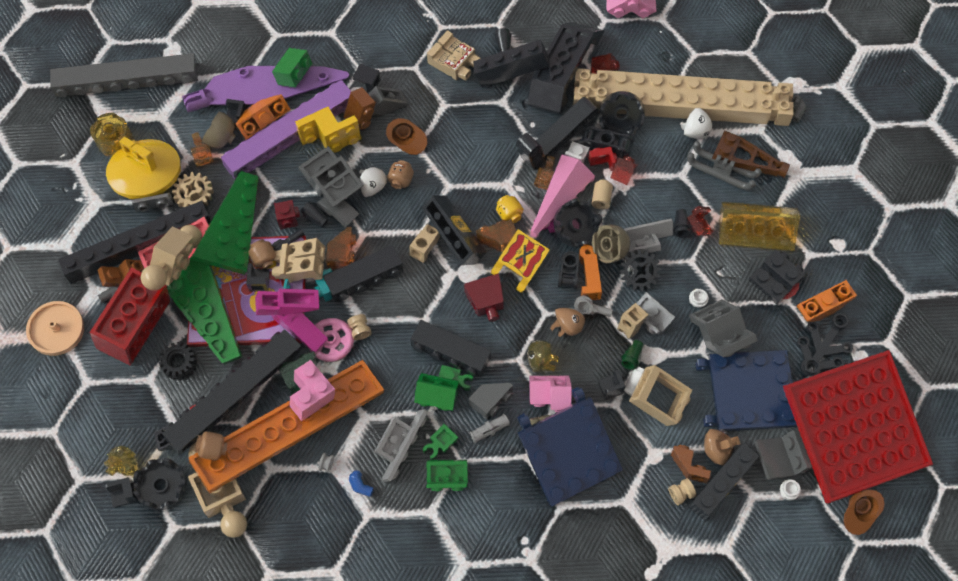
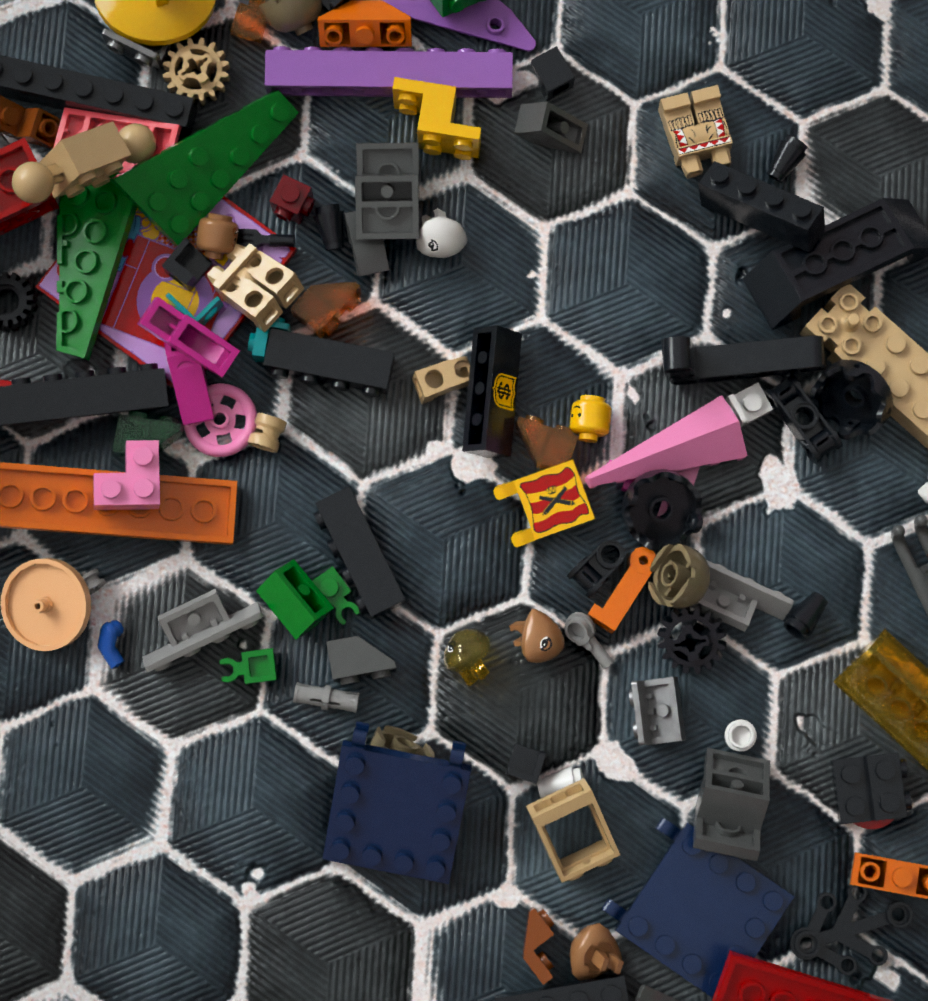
camera: 35 degrees right, 15 degrees up
dark orange brick [344,87,376,130] -> none
dark orange piece [386,118,427,155] -> none
medium nougat head [387,160,414,189] -> none
green bracket [427,460,468,491] -> none
dark red torso [464,273,504,322] -> none
bright pink brick [529,376,571,412] -> none
clear orange plate [534,156,555,190] -> none
red bracket [588,147,618,171] -> none
clear red bracket [590,53,620,74] -> none
tan brick [591,180,613,210] -> none
clear red bracket [610,156,637,185] -> none
tan leg [617,303,648,340] -> none
dark green cone [621,340,644,370] -> none
tan wheel [668,478,697,505] -> none
clear red bracket [688,206,714,236] -> none
none -> light nougat piece [1,558,91,651]

